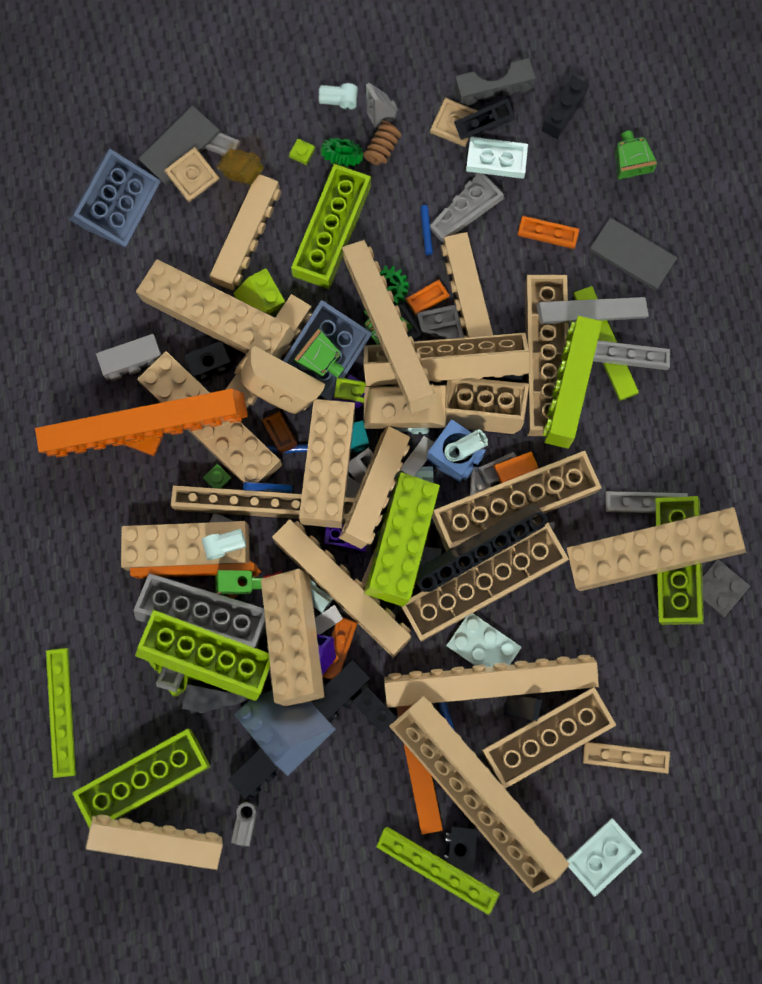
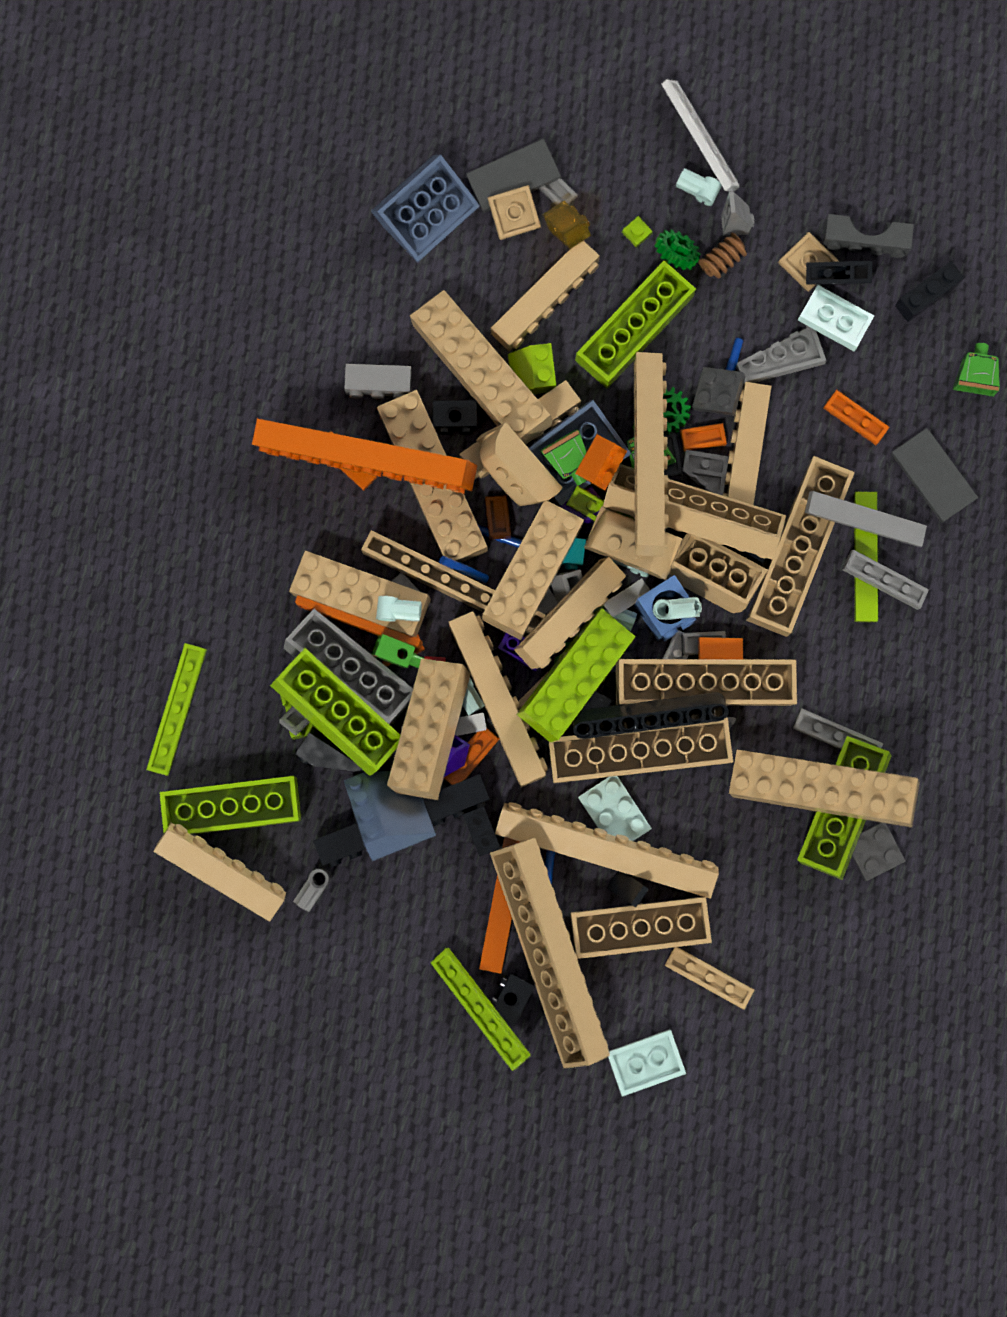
camera: 20 degrees right, 5 degrees up
bright green plate [203,464,232,489] -> none
lime brick [542,315,602,449] -> none
none -> orange slope [575,435,627,490]
none -> white tile [662,80,740,192]
none -> flat silver plate [692,367,746,416]

